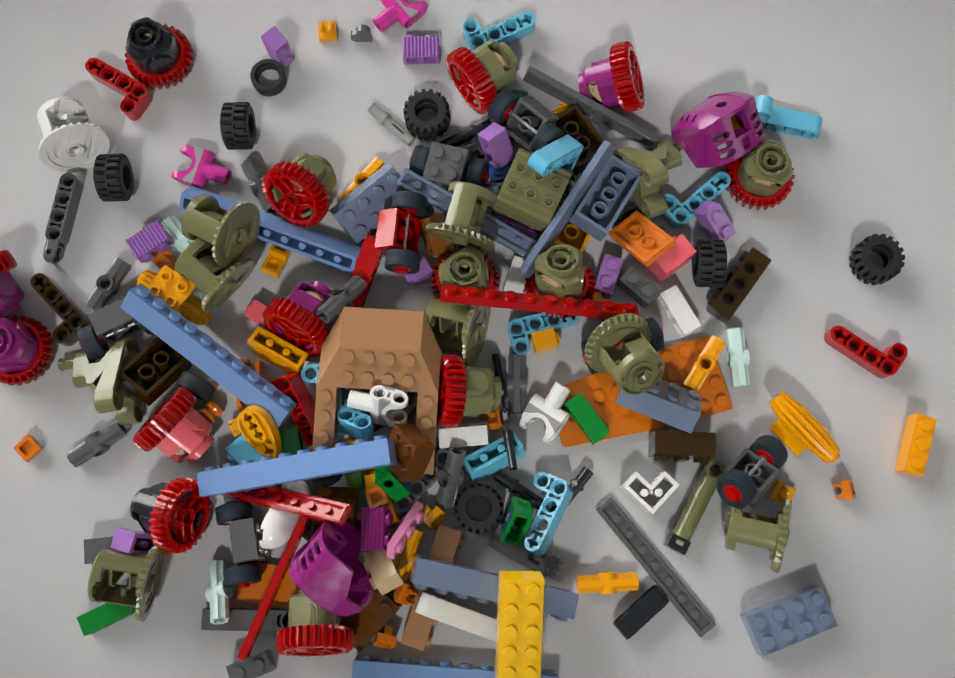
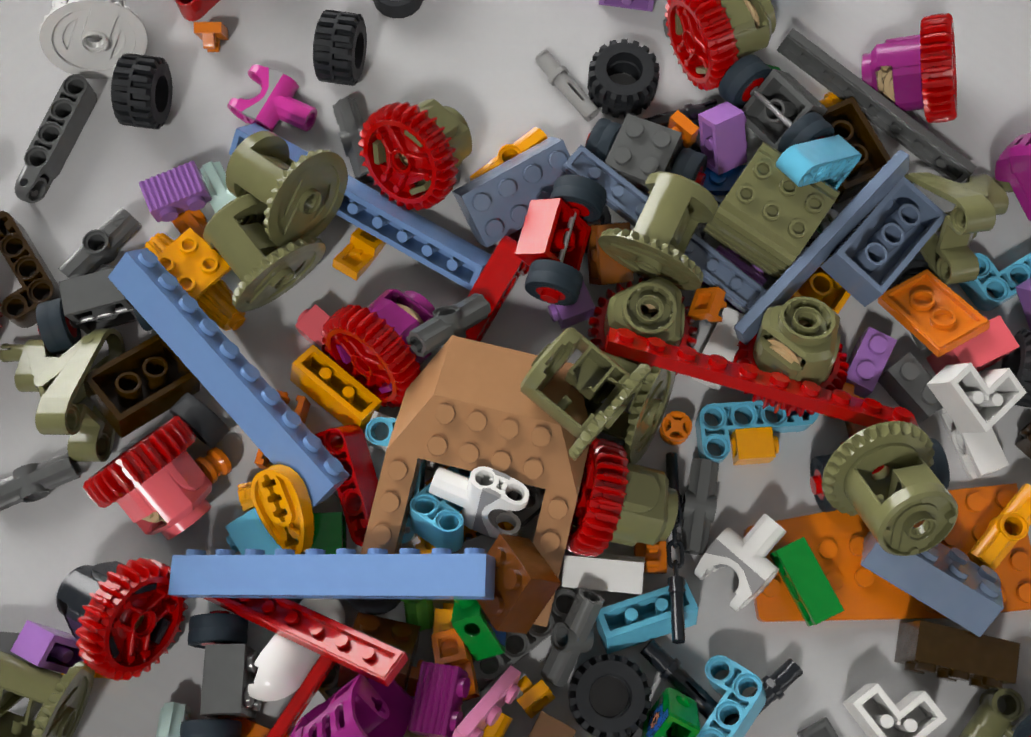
camera: 10 degrees right, 5 degrees down
none -> orange tile [194,22,228,52]
none -> olive piece [520,327,653,461]
none -> orange wheel [659,411,692,446]
none -> orange plate [668,110,699,148]
none -> orange tile [688,287,727,322]
none -> white brick [927,362,1027,433]

